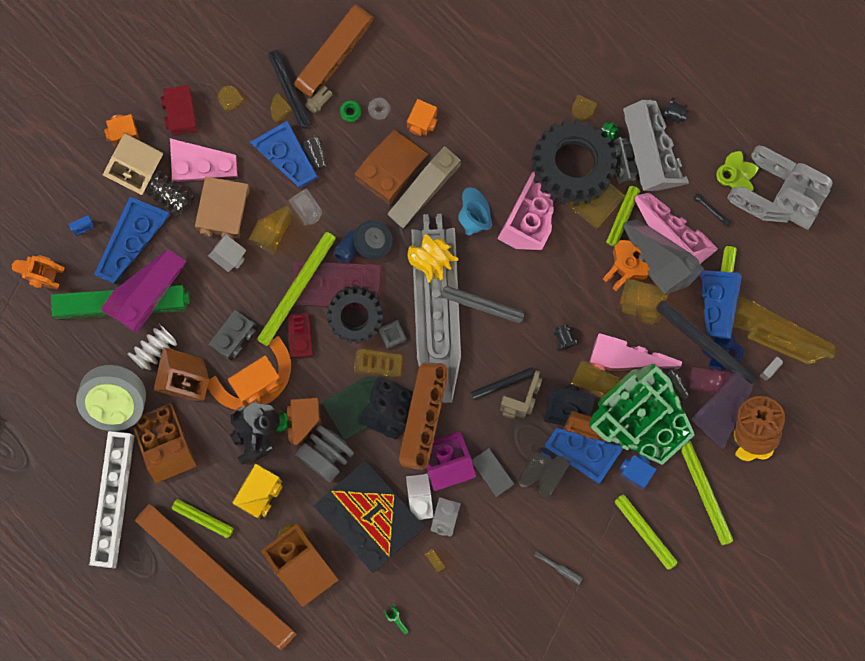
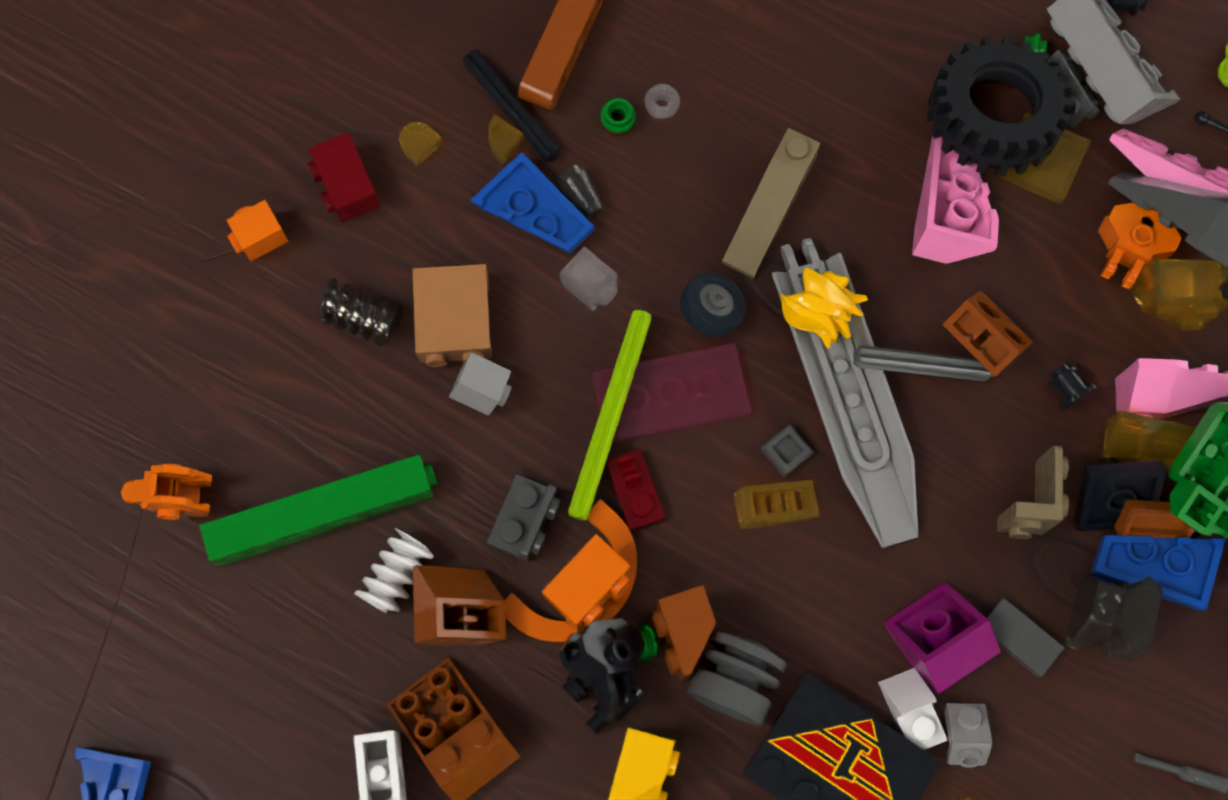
camera: 15 degrees left, 5 degrees down
blue tile [69,215,95,236] -> none
wheel [76,365,146,431] -> none
blue wing [94,197,170,284] -> none
magenta wedge [100,249,187,334] -> none
tan slope [103,133,163,195] -> none
bright pink wing [170,139,238,182] -> none
clear yellow slope [249,206,293,255] -> none
dark tan pin [306,86,332,113] -> none
clear green tile [322,377,376,441] -> none
black tyre [327,285,383,343] -> none
dark blue cone [334,230,356,264] -> none
dark orange slope [354,129,429,205] -> none
black bracket [357,376,413,440] -> none
dark orange beam [399,362,448,469] -> none
orange brick [407,99,437,136] -> none
dark azure piece [458,187,492,235] -> none
black bar [471,367,534,400] -> none
clear yellow tile [572,95,597,121] -> none
lime axle [606,186,640,247] -> none
none -> dark orange brick [942,291,1034,377]

